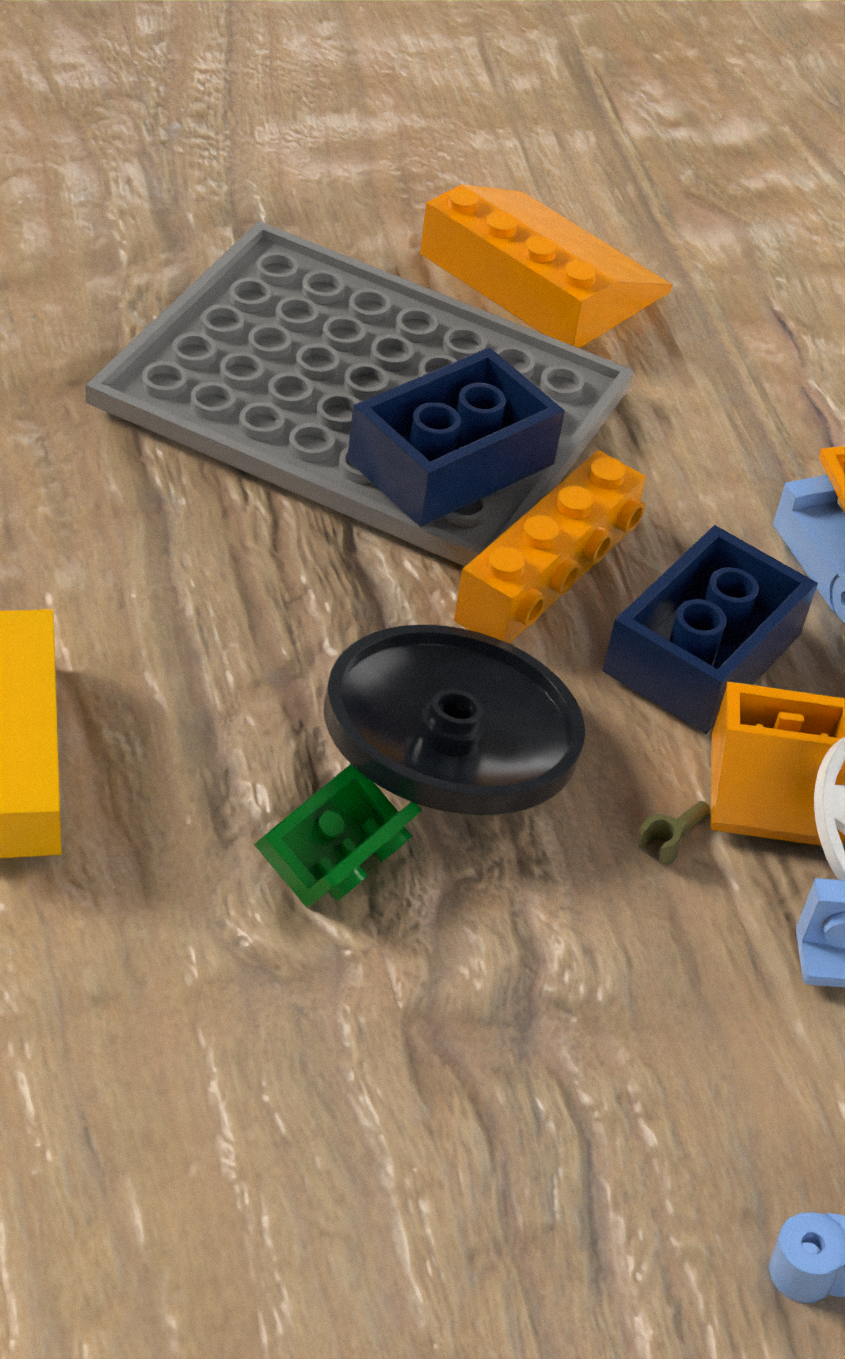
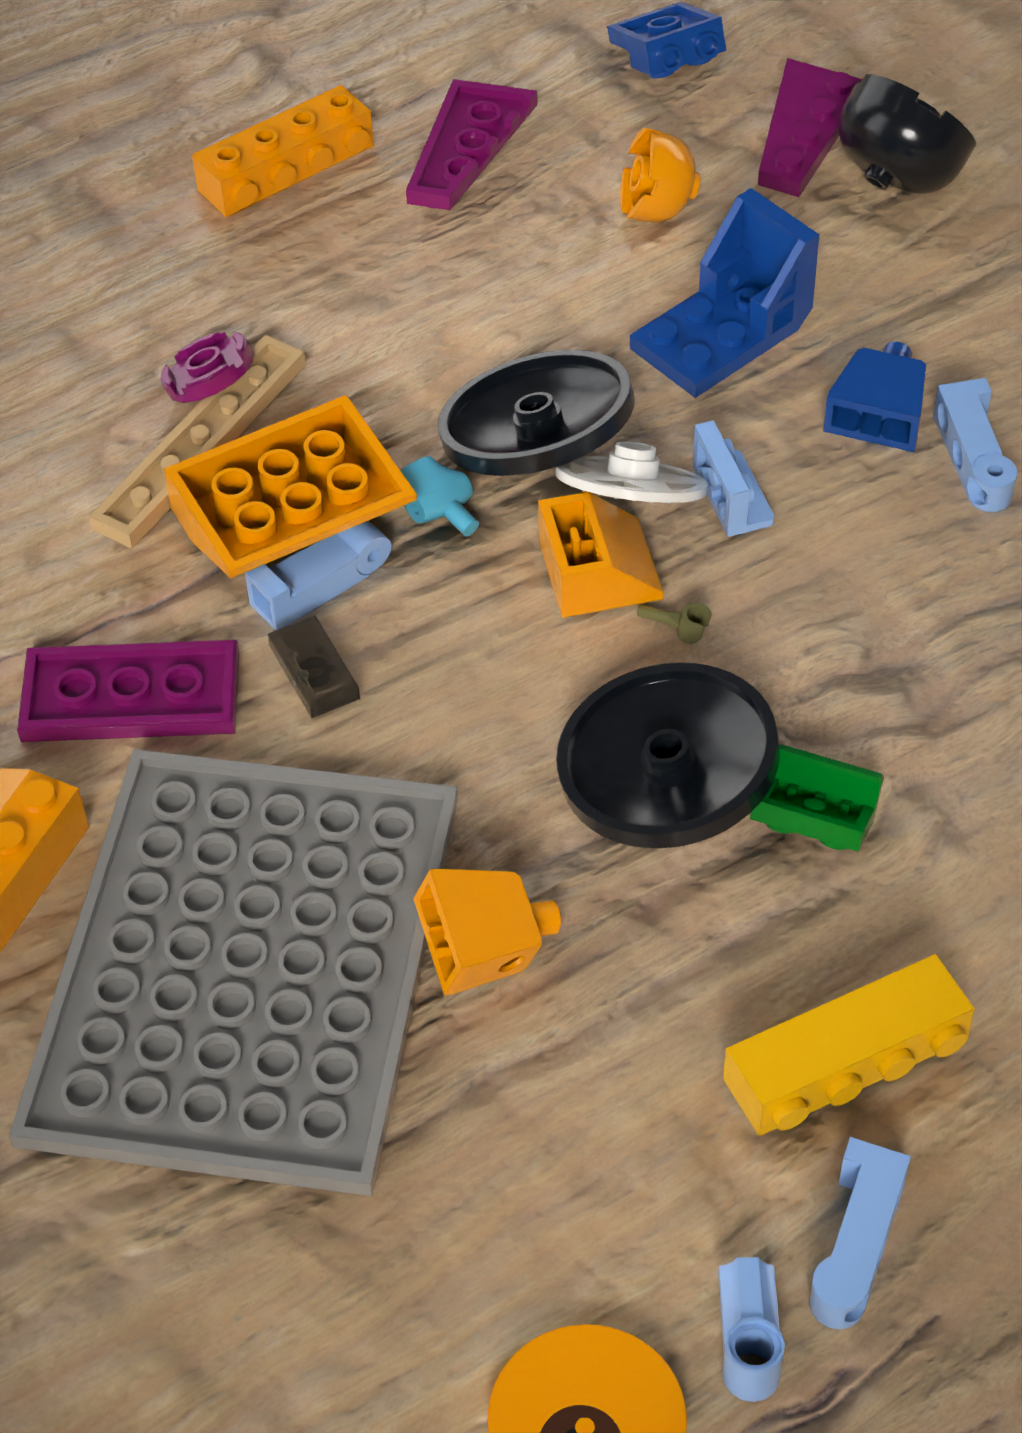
camera: 100 degrees left, 5 degrees up
dark blue brick [347,347,565,527] -> none
light orange brick [454,450,647,644] -> none
dark blue brick [603,525,818,734] -> none
none -> magenta tile [17,640,239,742]
none -> clear smoke plate [267,615,360,719]
none -> light orange torso [413,869,561,996]

